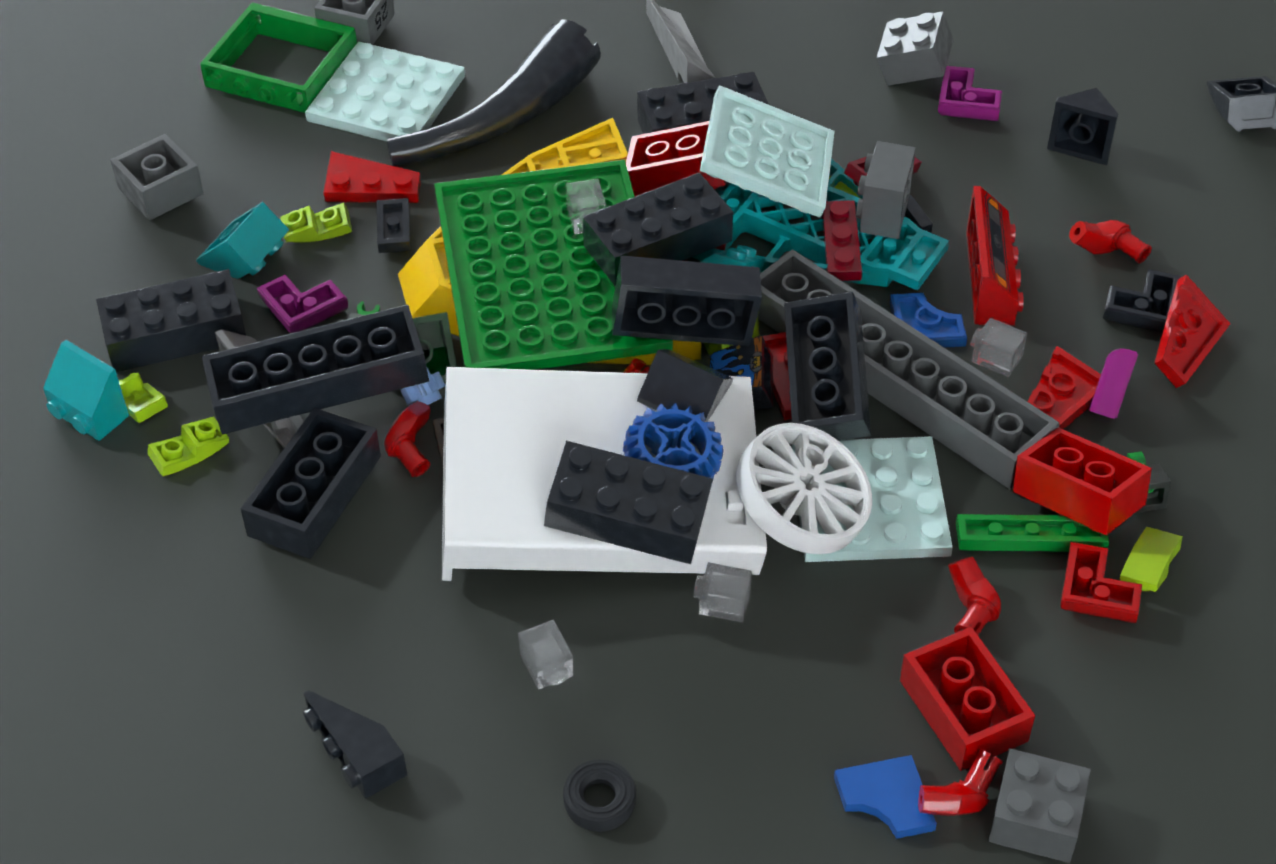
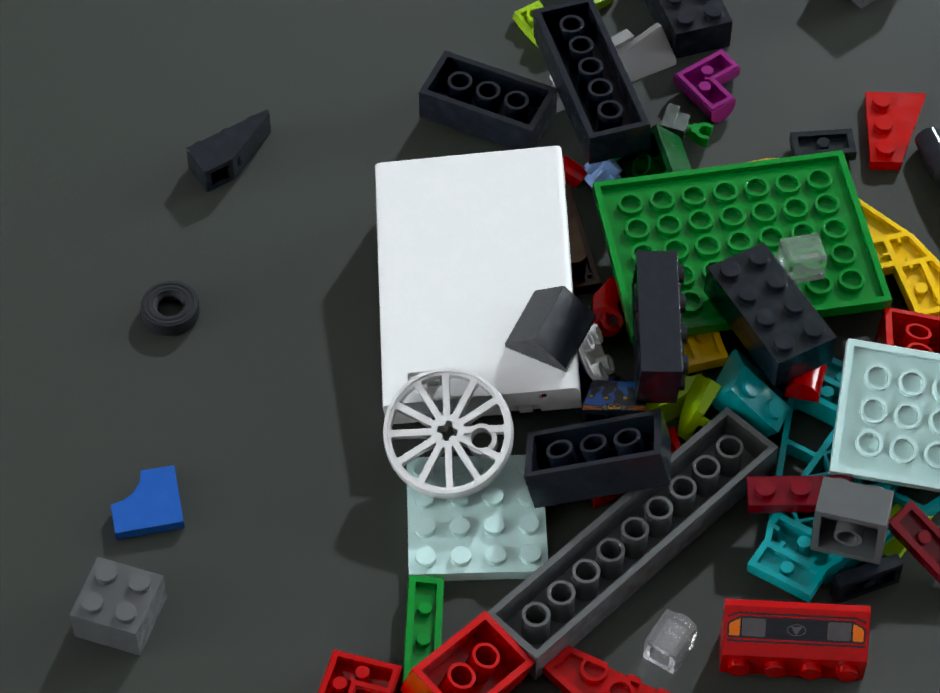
camera: 90 degrees right, 5 degrees up
teal slope [196,201,289,279] -> none
lime slope [280,202,352,242] -> none
clear brick [518,619,573,690] -> none
black brick [544,440,713,565] -> none
blue gear [623,403,724,479] -> none
clear brick [694,562,752,623] -> none
blue tile [889,293,967,348] -> none
red brick [900,626,1036,771] -> none
red arm [918,749,1003,816] -> none
red arm [948,556,1001,636] -> none

